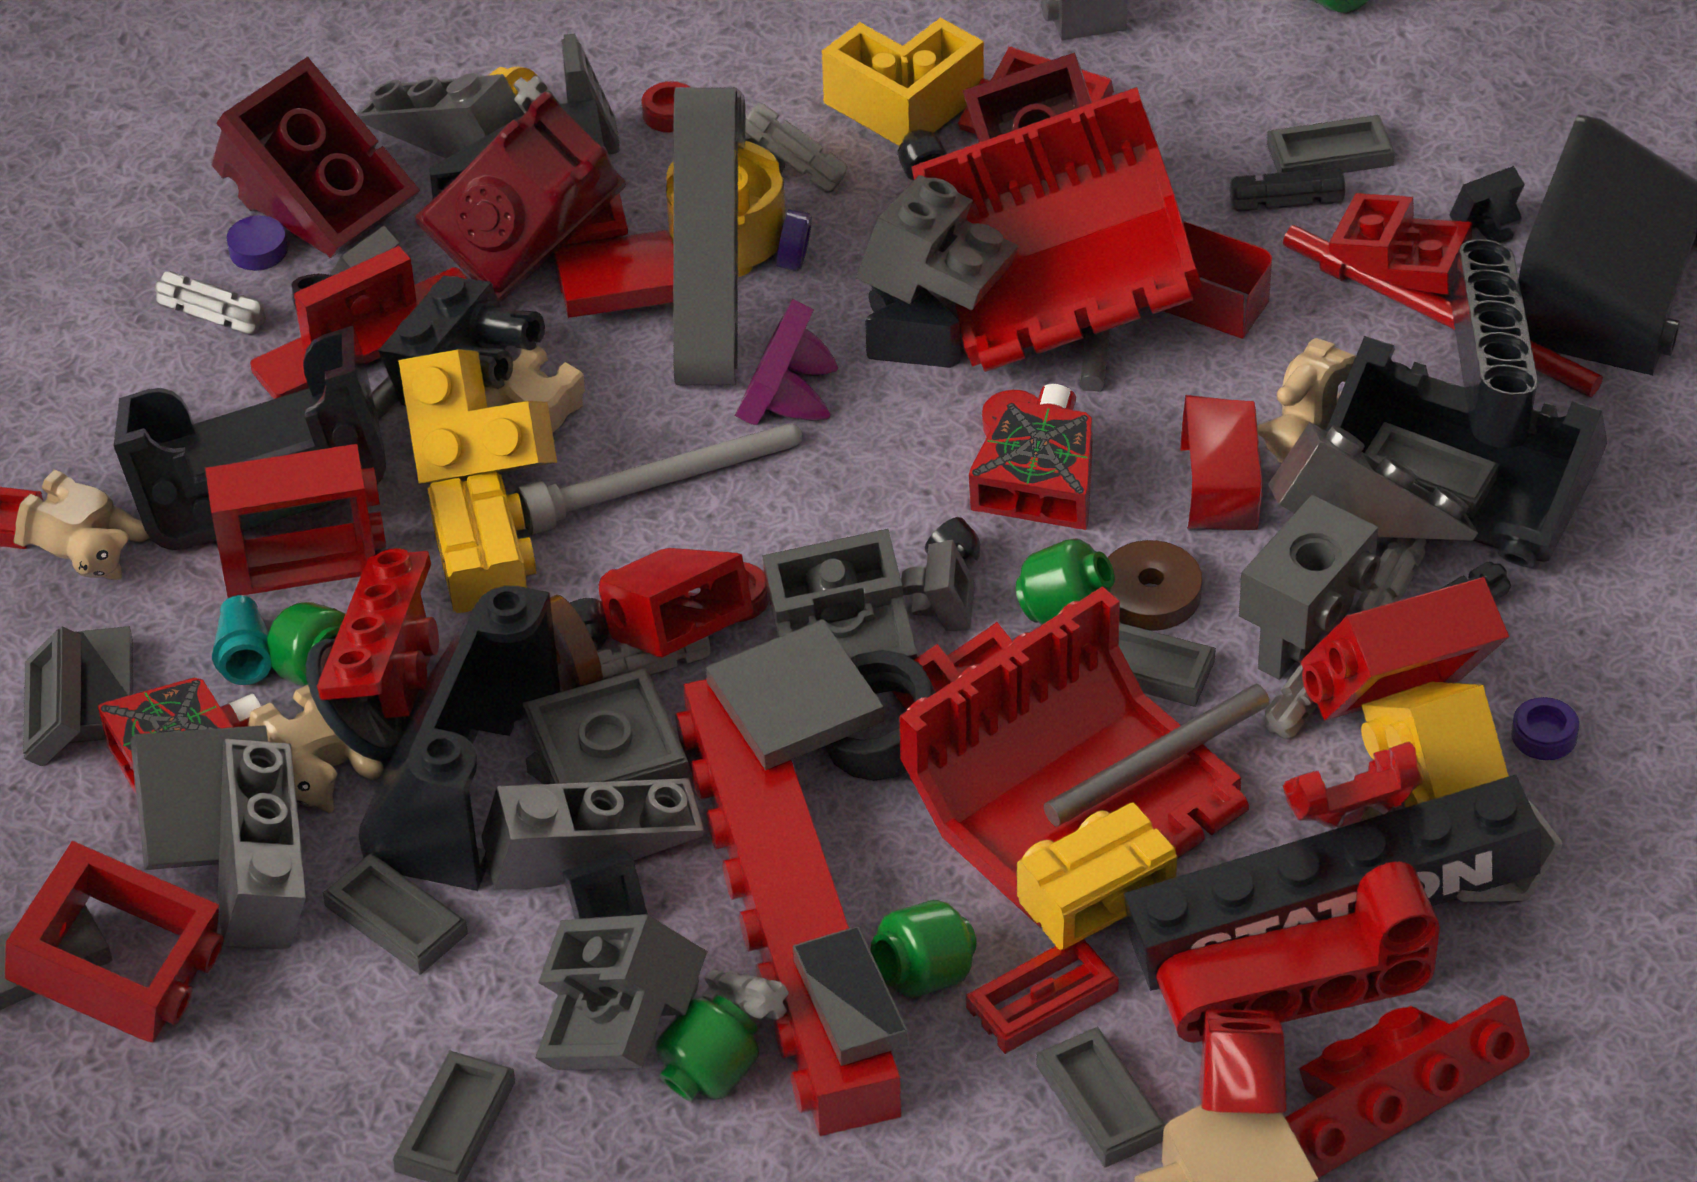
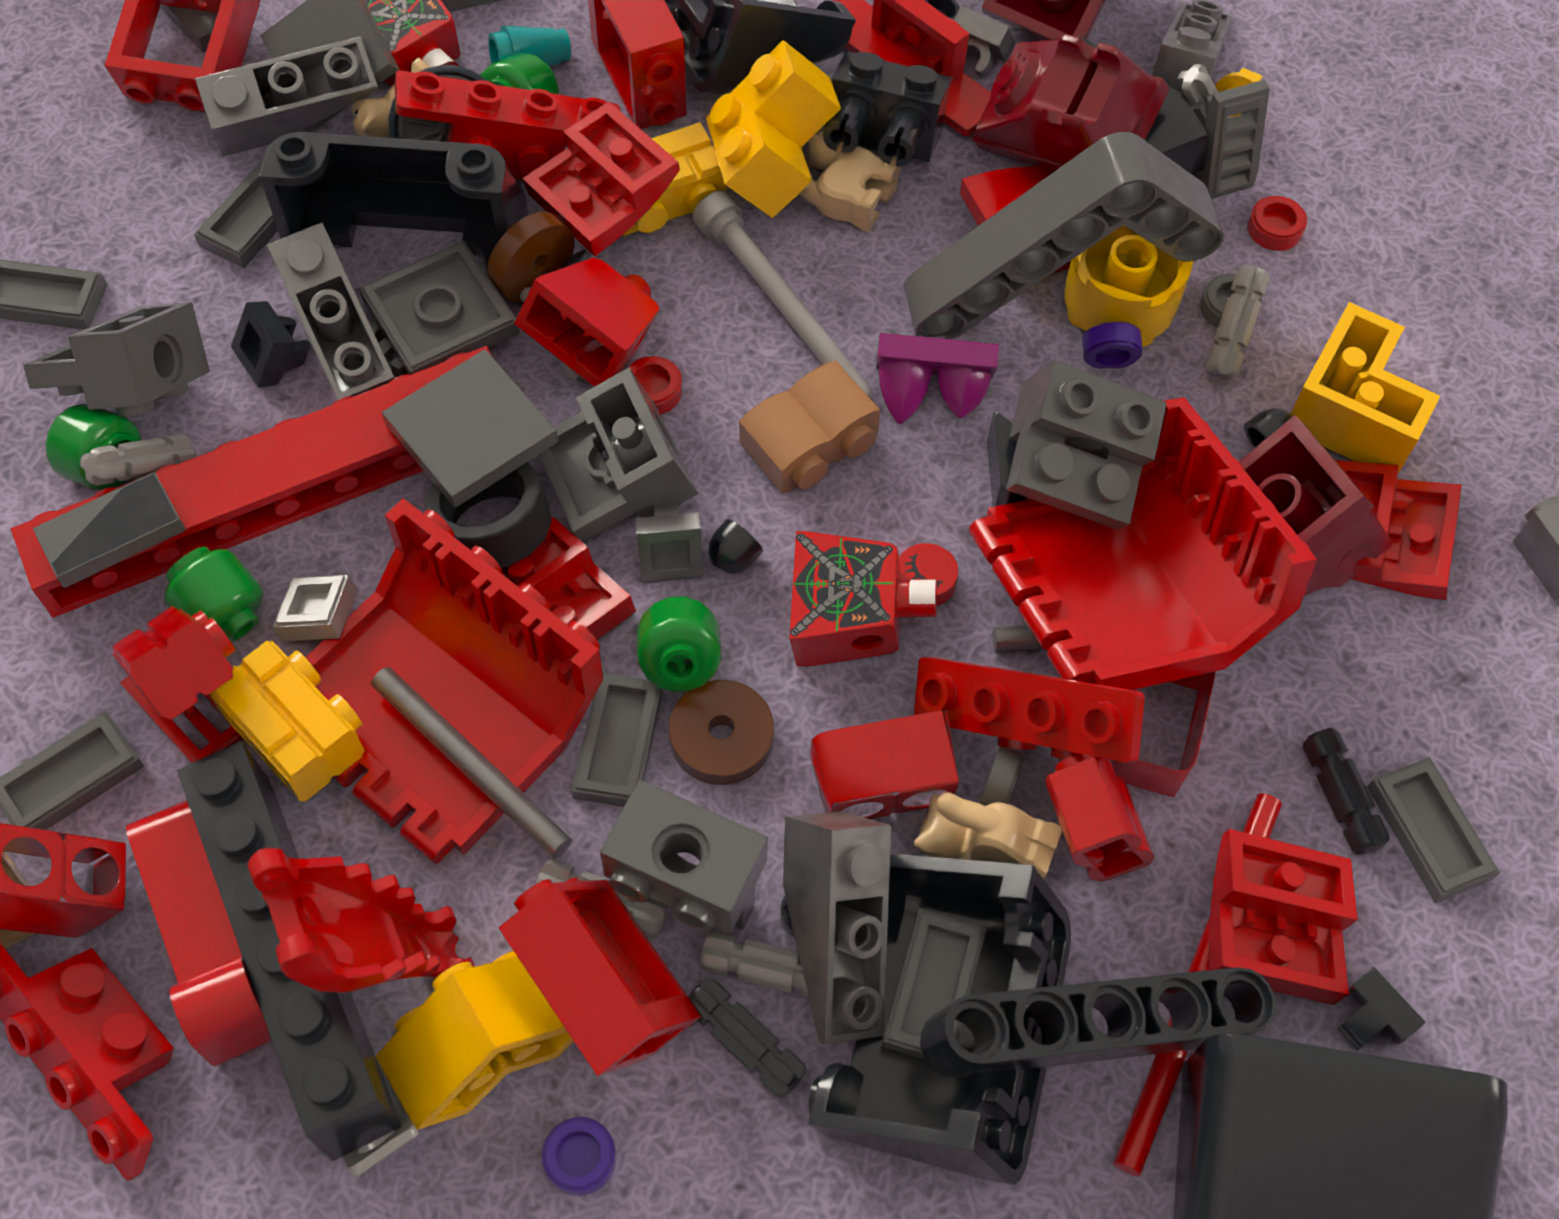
camera: 75 degrees right, 15 degrees up
none -> red brick [112,606,236,720]
none -> light grey tile [273,575,358,641]
none -> red slope [523,101,680,257]
none -> medium nougat brick [739,361,880,494]
none -> red bracket [914,657,1145,763]
none -> dark grey tile [980,746,1024,806]
none -> red brick [1045,754,1154,882]

